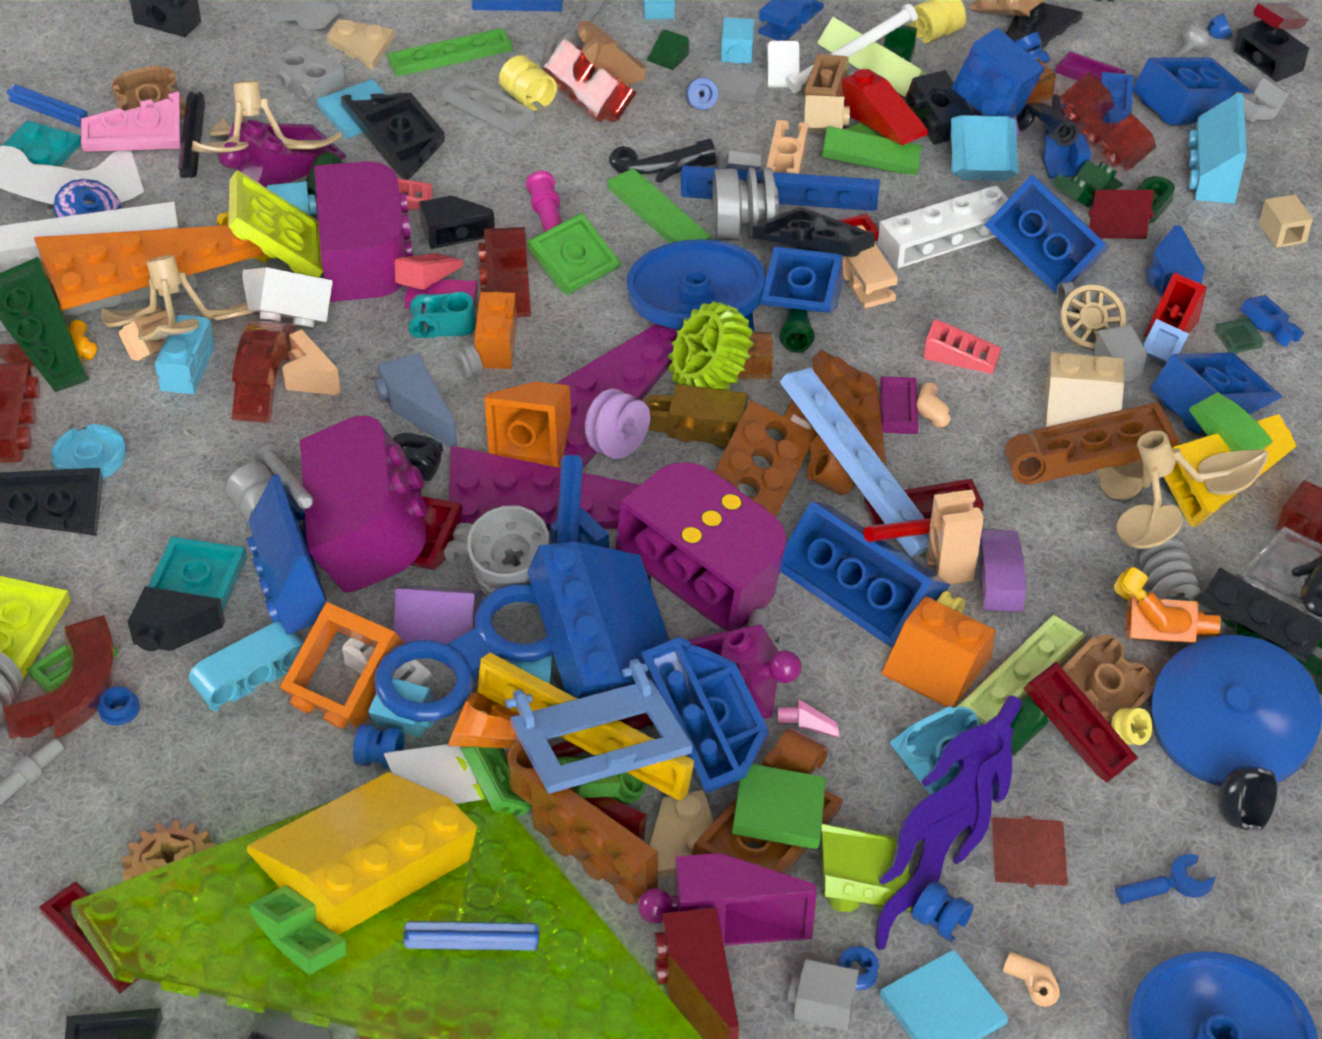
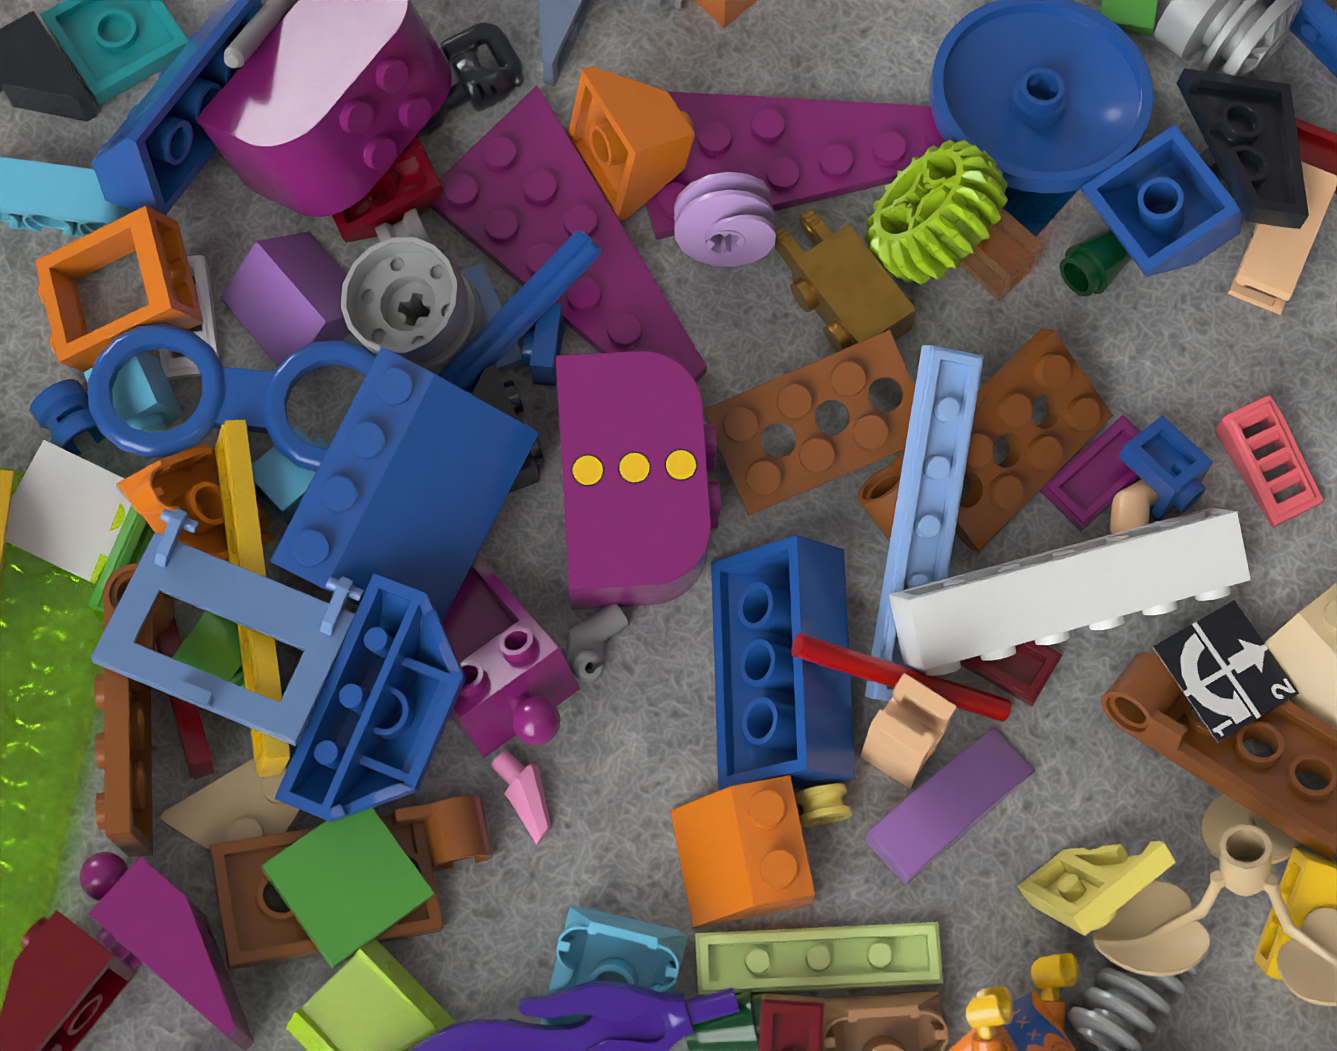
camera: 45 degrees right, 25 degrees up
none -> white brick [889,508,1251,676]
none -> light yellow wing [1017,841,1176,936]
none -> blue bracket [1118,415,1213,520]
none -> black sticker [1153,600,1299,742]

